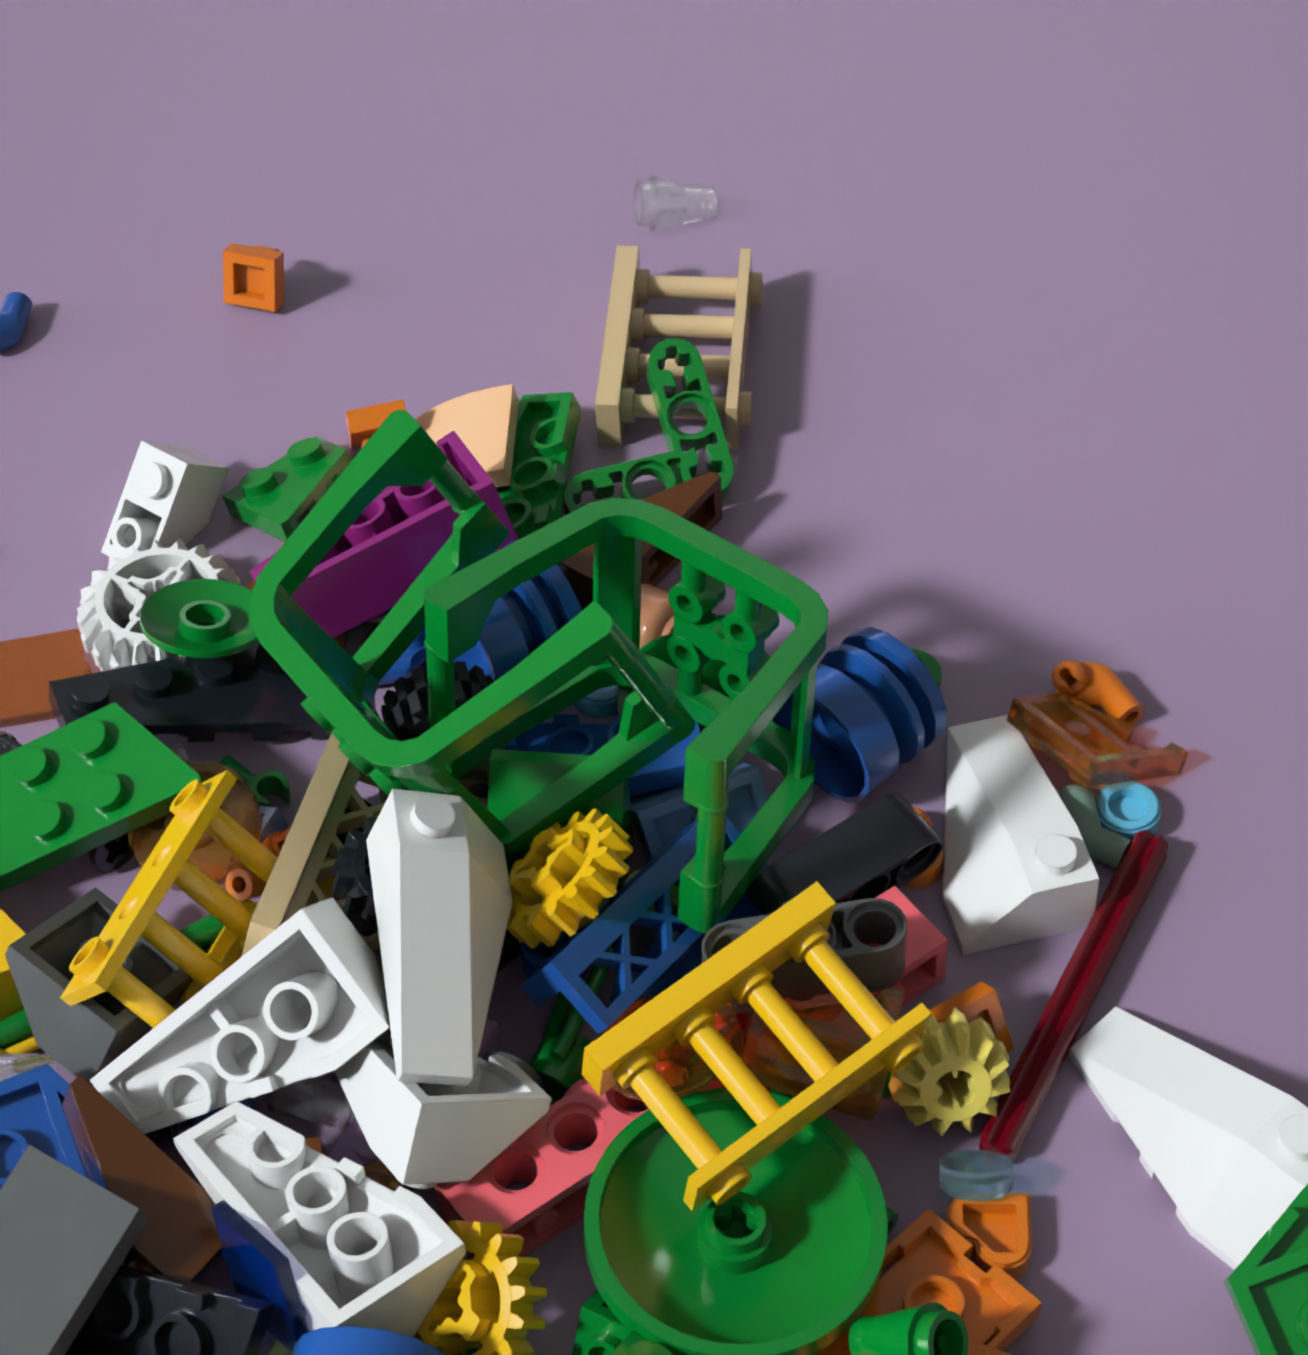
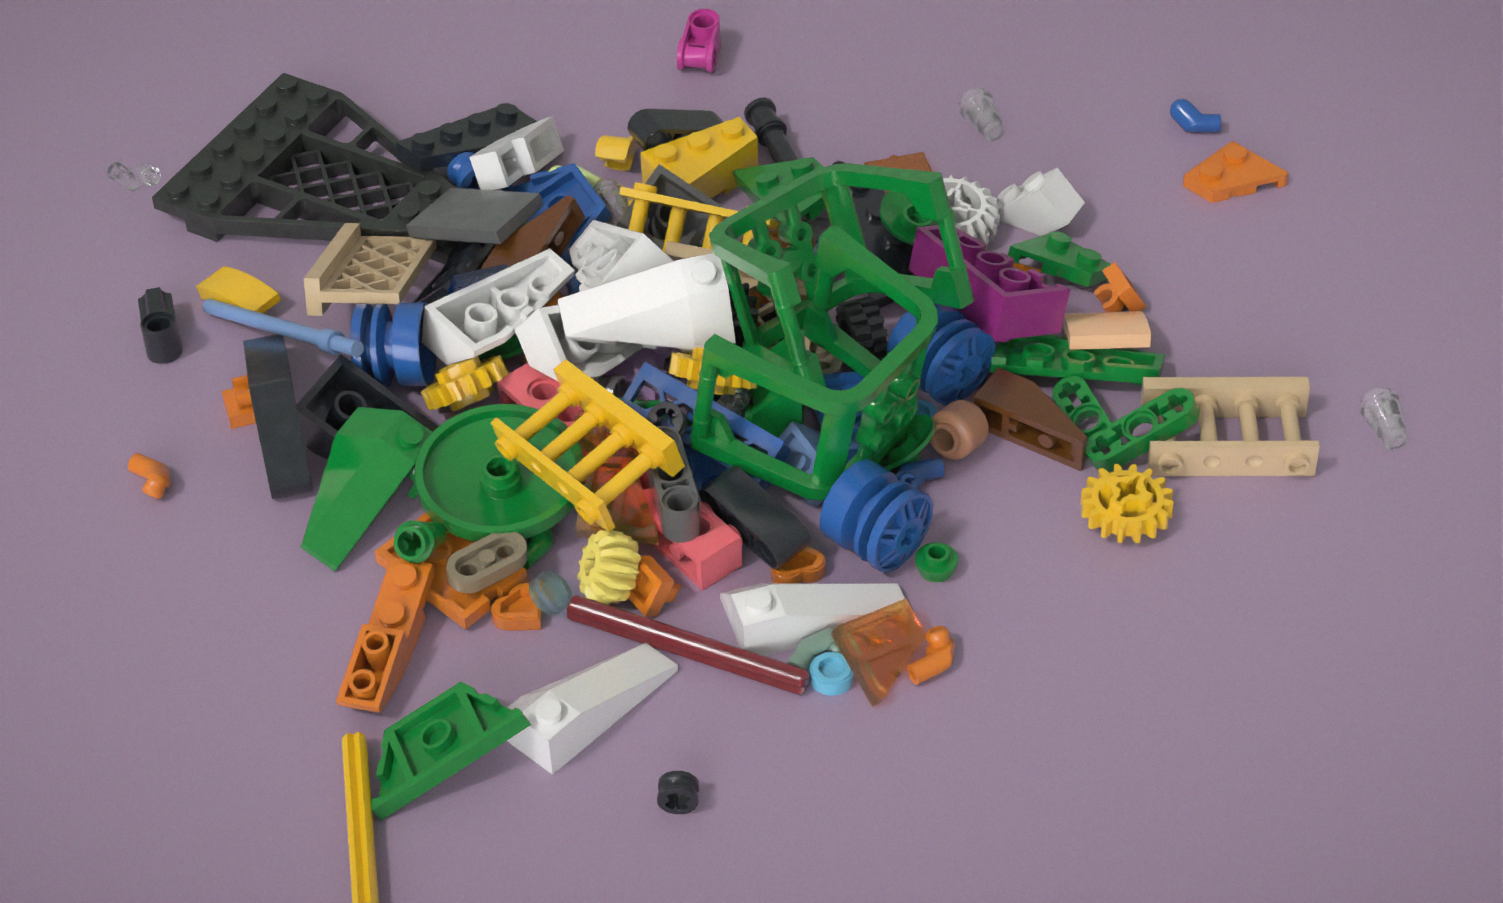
camera: 85 degrees right, 5 degrees down
orange tile [223,243,284,312] -> none
none -> dark tan plate [446,532,527,593]
none -> black bush [647,402,687,437]
none -> yellow gear [1080,464,1174,543]
none -> orange wing [1183,141,1289,203]

